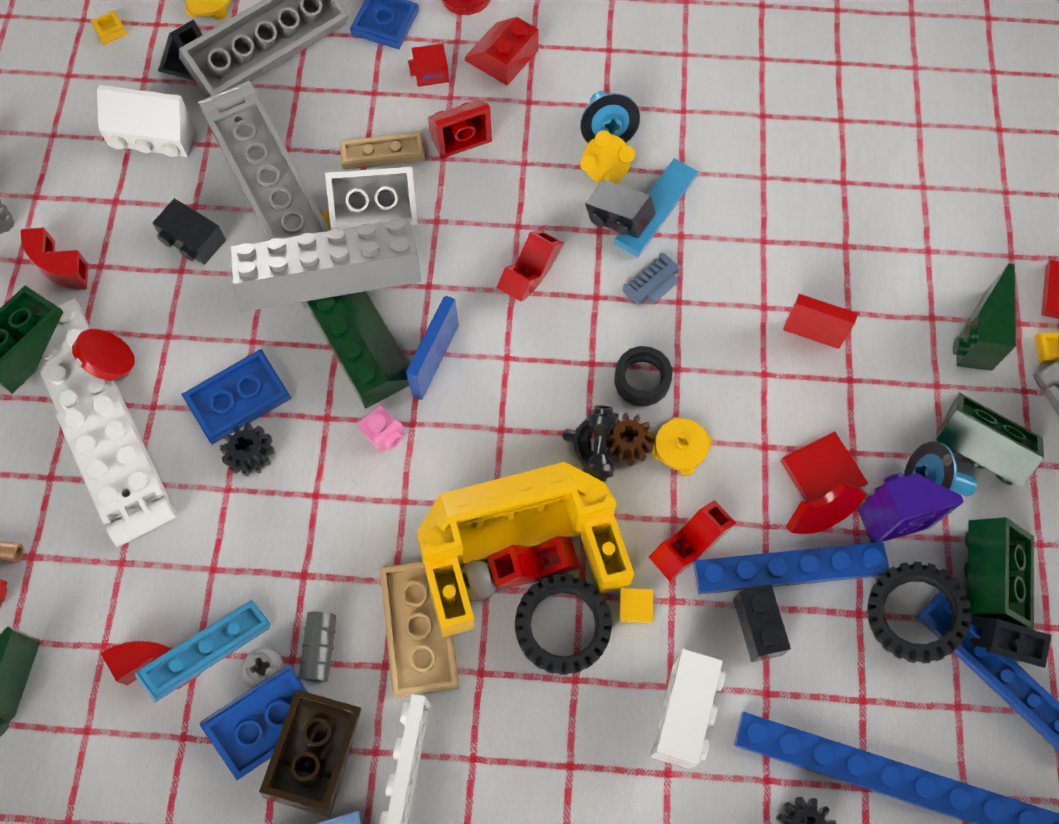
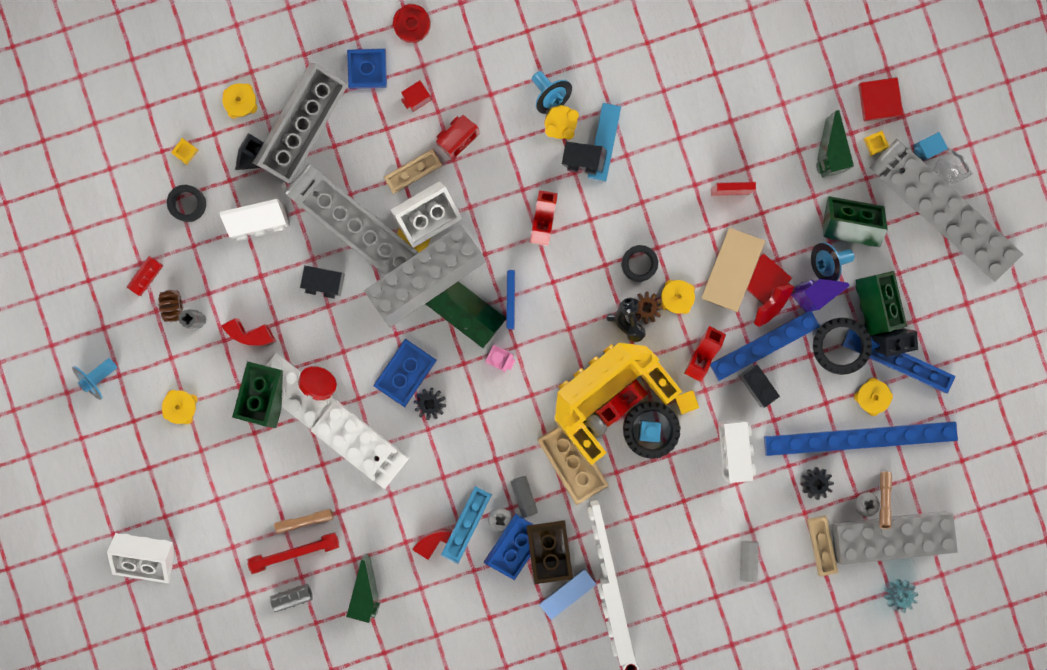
camera: 20 degrees left, 20 degrees up
red slope [465,17,539,86] -> none
sand blue piece [623,253,679,305] -> none
none -> black tyre [167,184,206,222]
none -> dark azure brick [638,420,661,442]
none -> tan tile [701,228,766,313]
none -> yellow piece [854,378,893,416]

